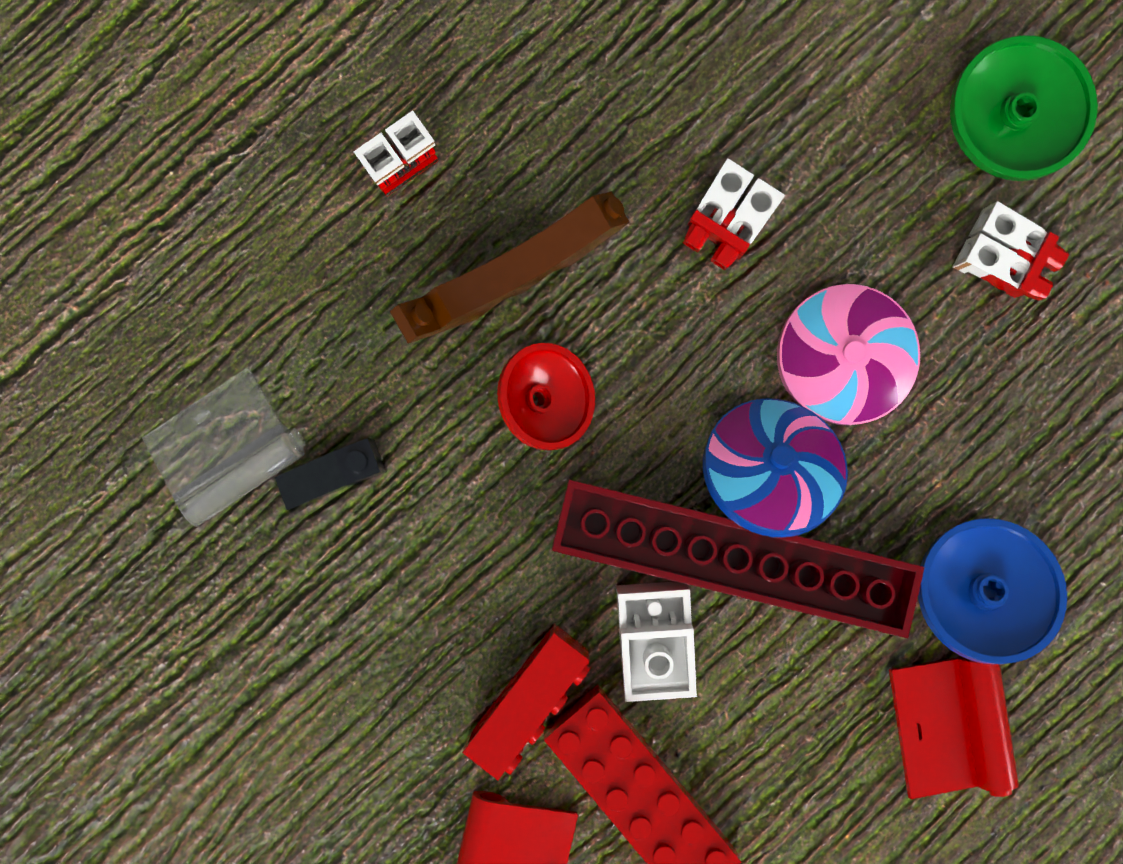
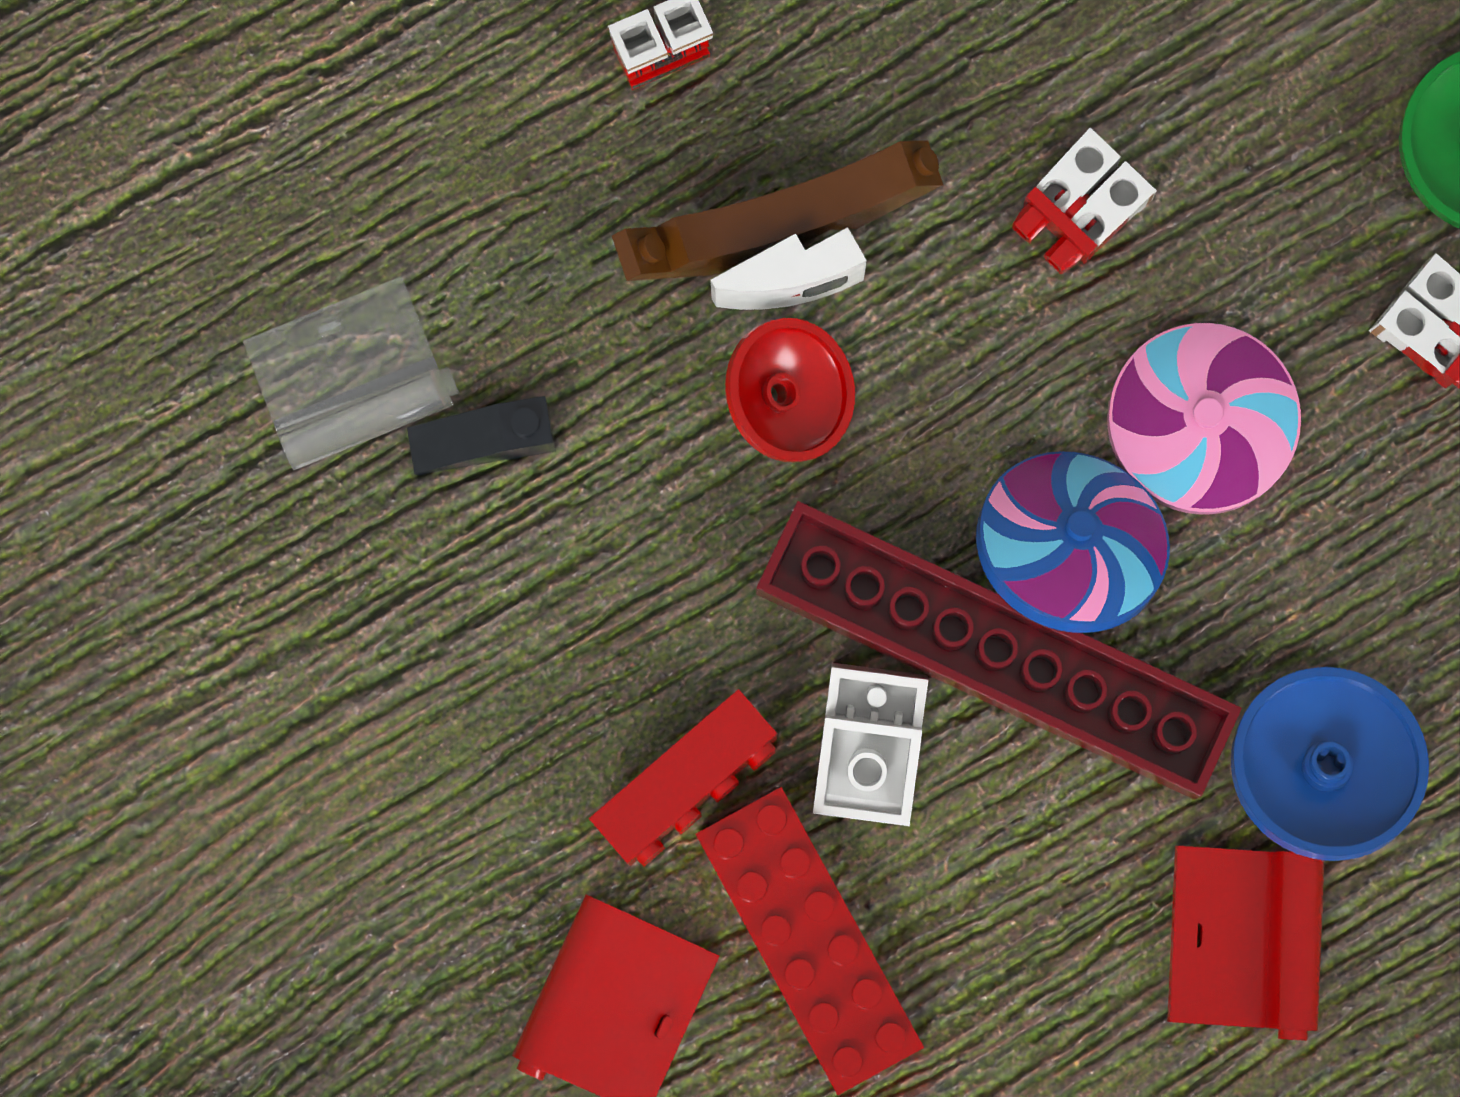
camera: 20 degrees right, 5 degrees down
none -> white slope [711,227,867,310]

